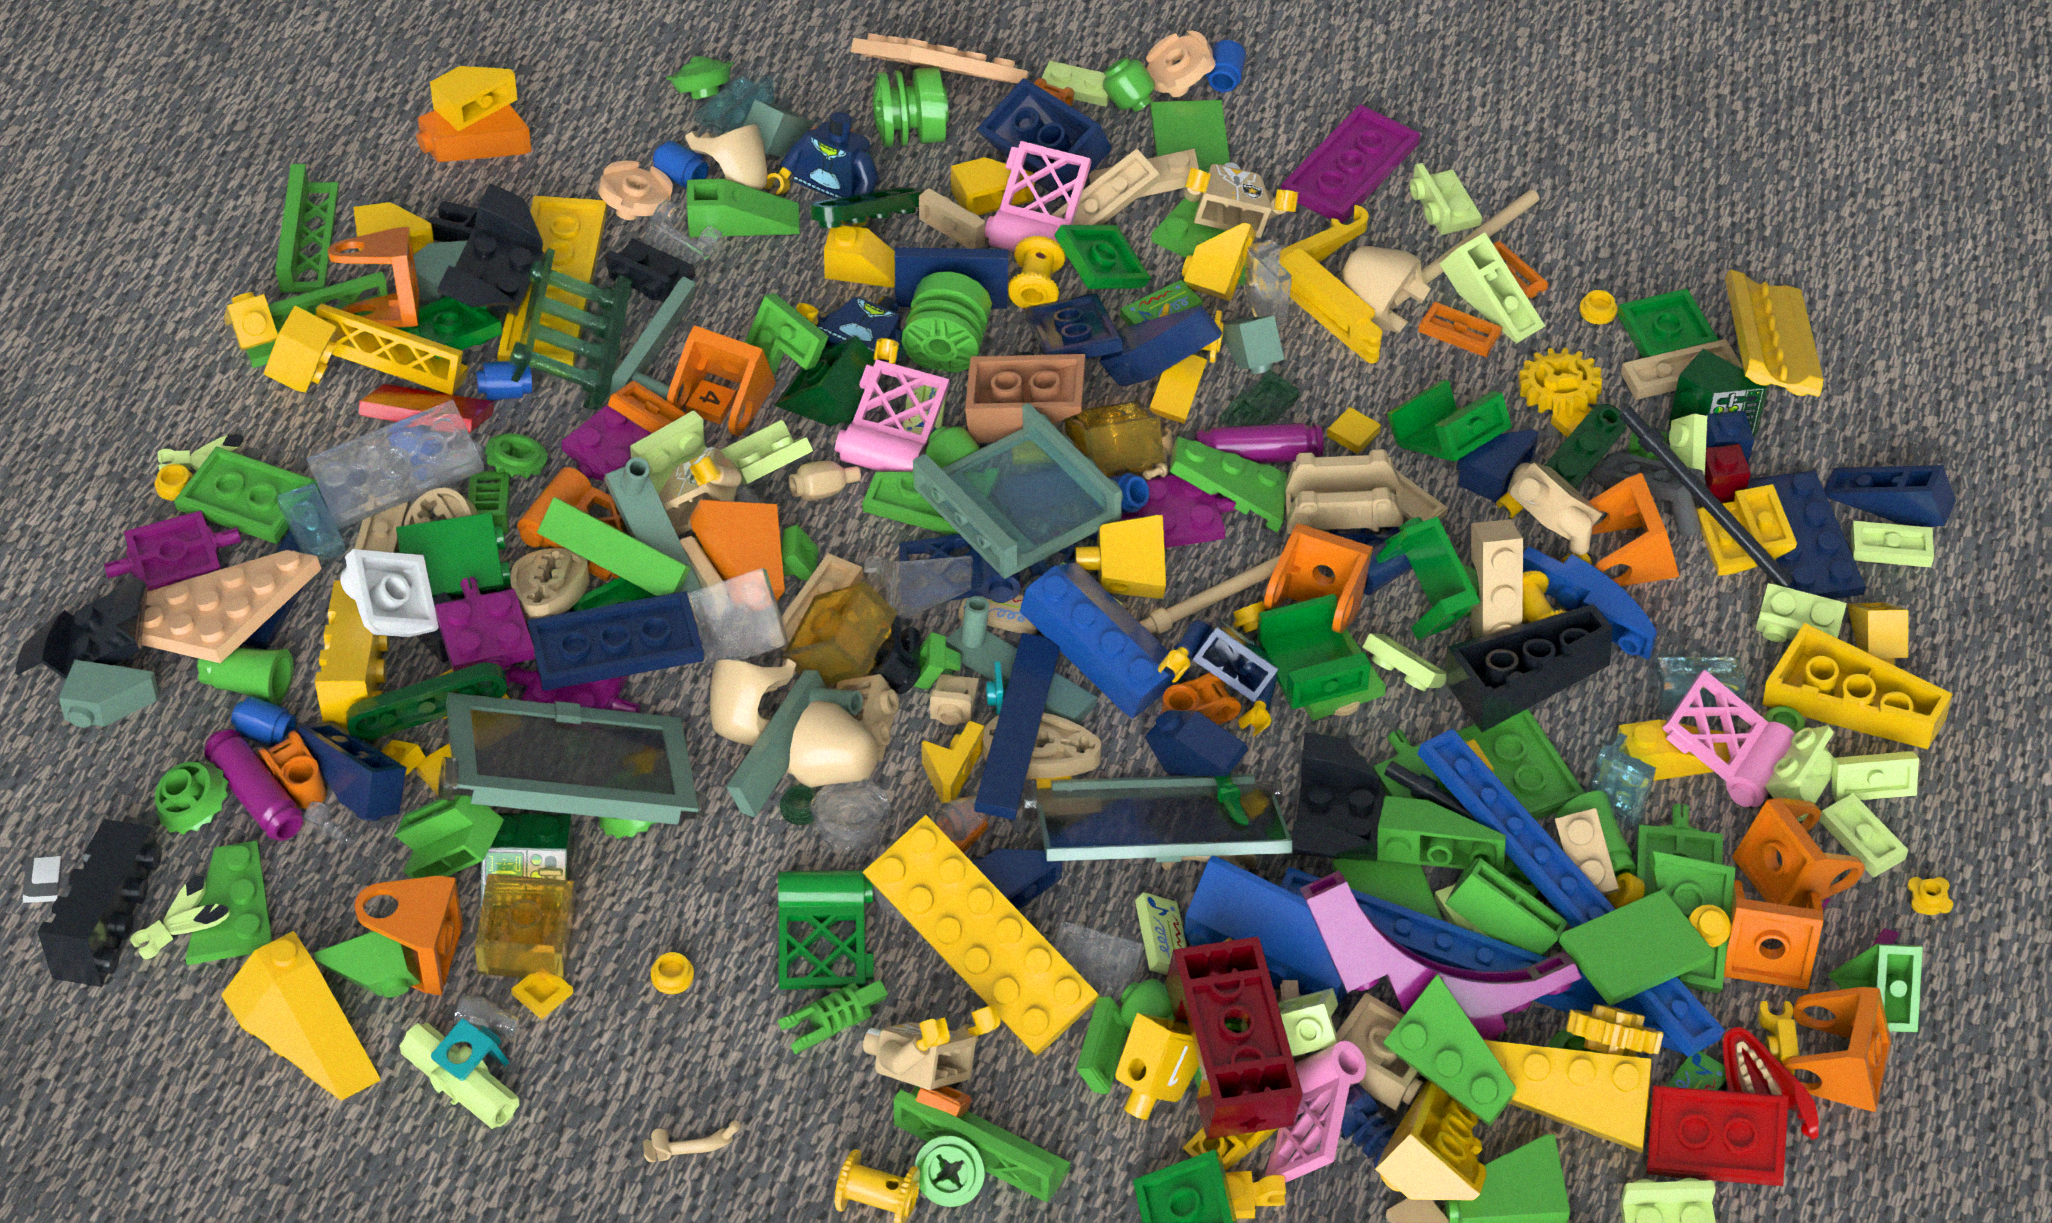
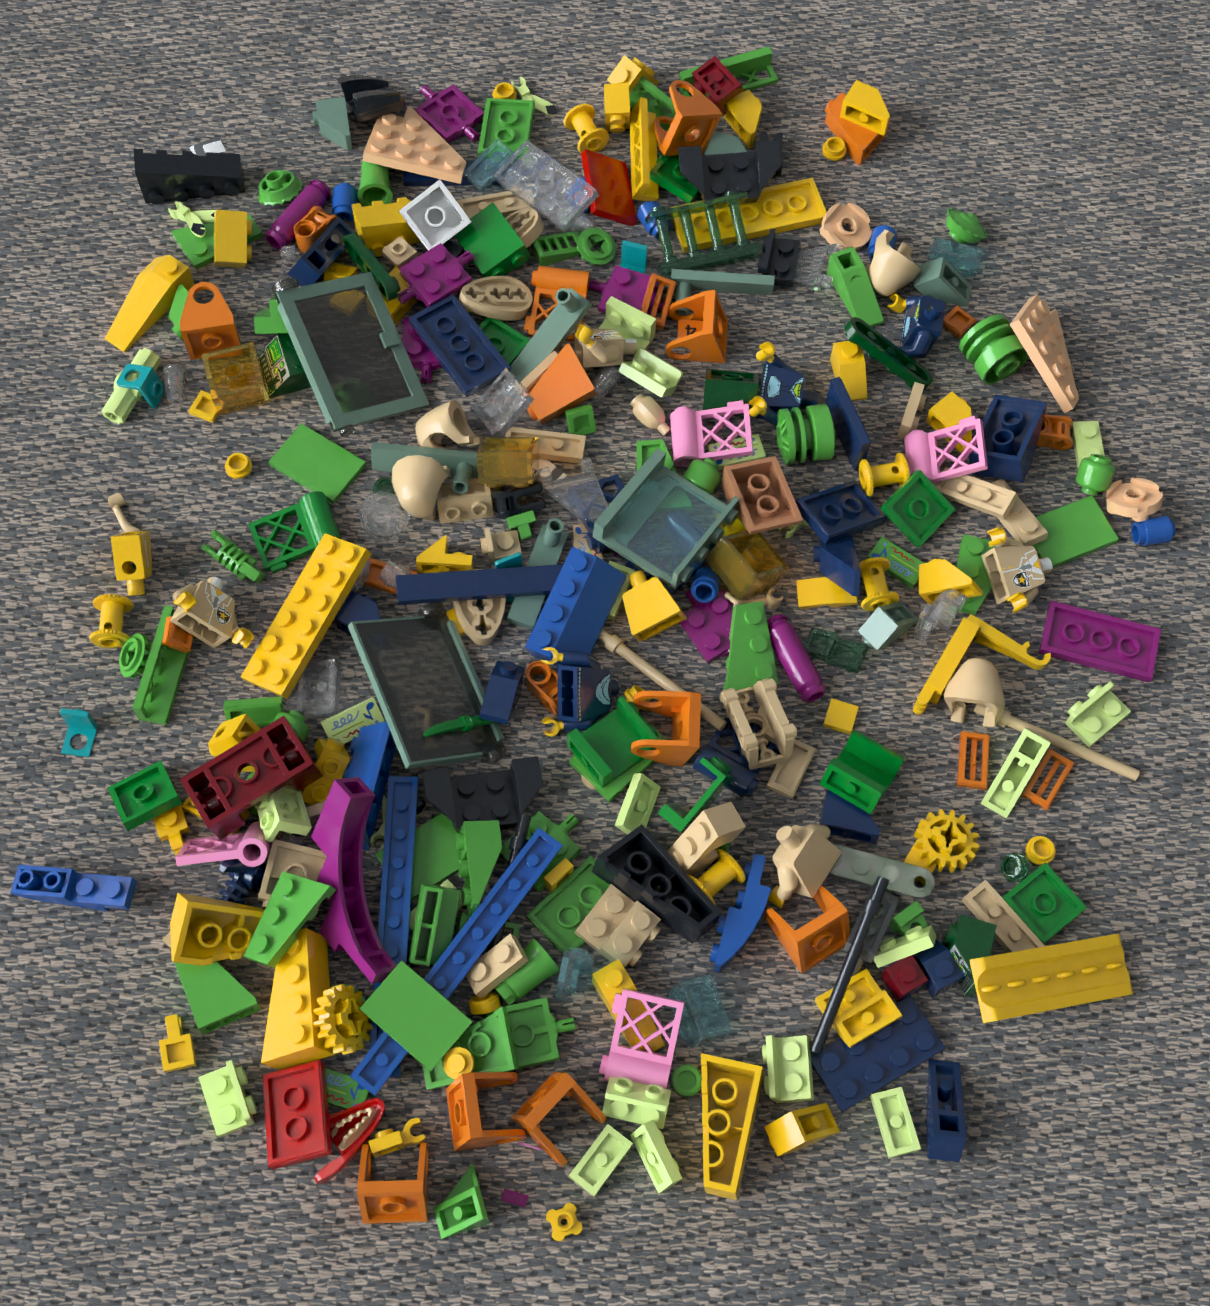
camera: 70 degrees right, 15 degrees up
tile [537,497,691,596] -> none
bright green plate [745,293,829,374] -> none
none -> yellow torso [111,531,152,596]
none -> yellow brick [214,210,252,268]
none -> bright green tile [268,423,366,504]
none -> tan bracket [382,236,418,268]
none -> yellow hose [564,104,609,153]
none -> tan plate [574,884,661,968]
none -> teal bracket [620,240,648,274]
none -> dark red bracket [691,56,743,116]
none -> yellow plate [822,137,847,161]
none -> clear green plate [1000,852,1030,883]

